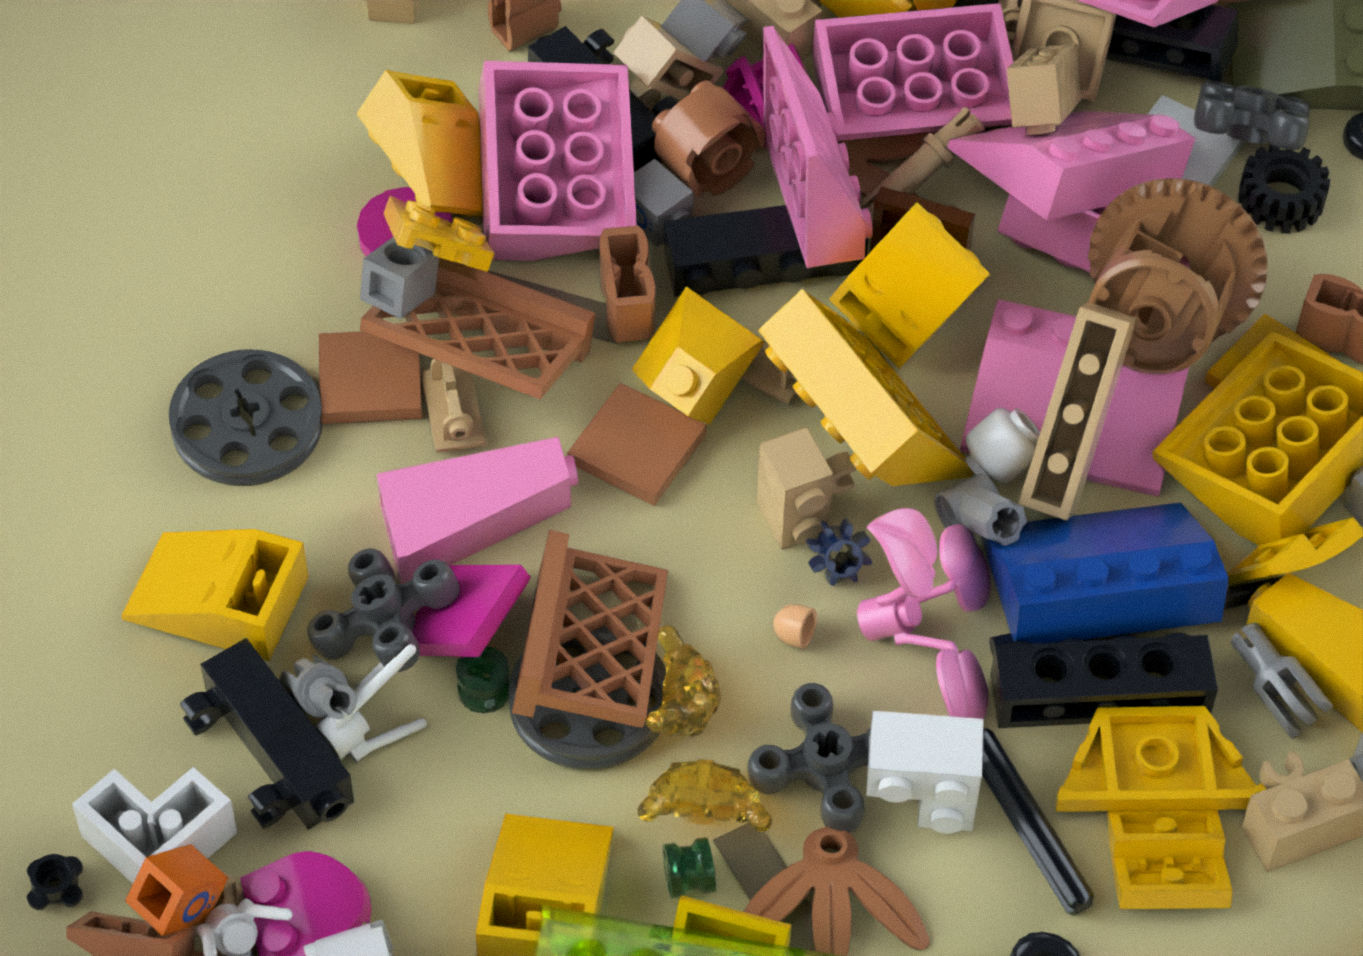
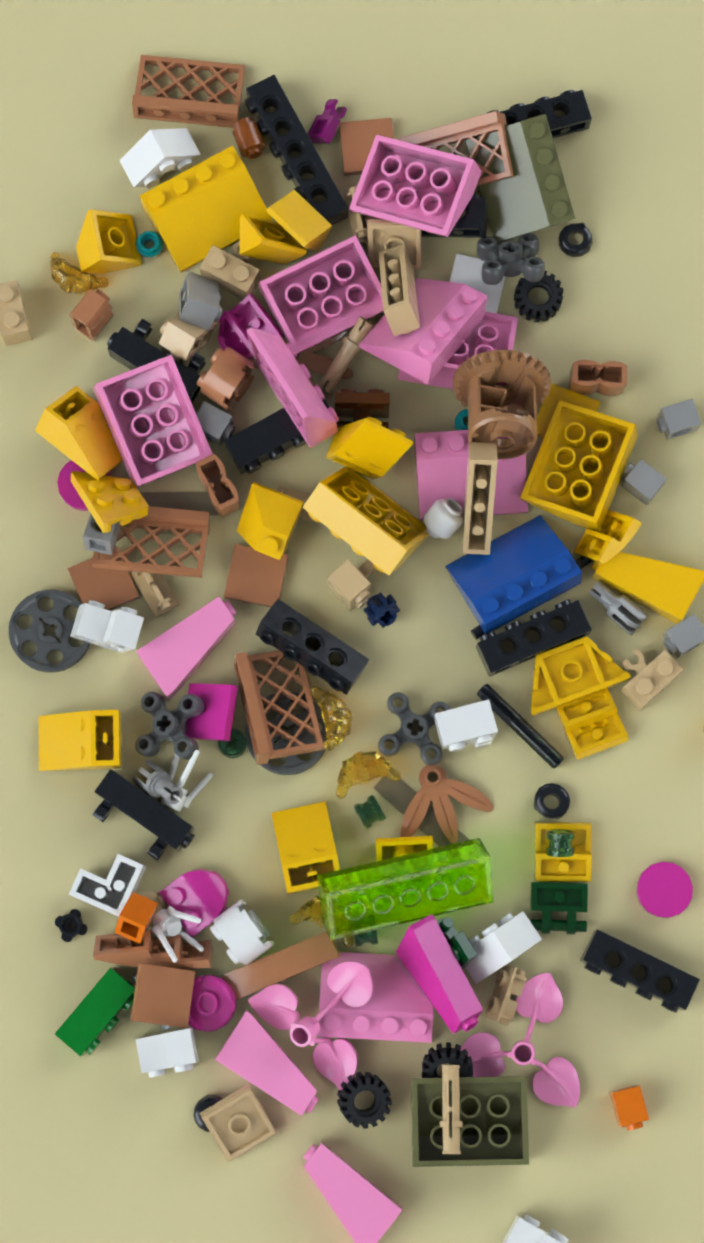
camera: 20 degrees left, 25 degrees up
light nougat hinge [773,604,817,649] -> none
bright pink plant [857,508,991,719] -> none
light grey piece [934,473,1027,546] -> none
none -> white brick [70,600,144,653]
none -> black brick [255,599,370,695]

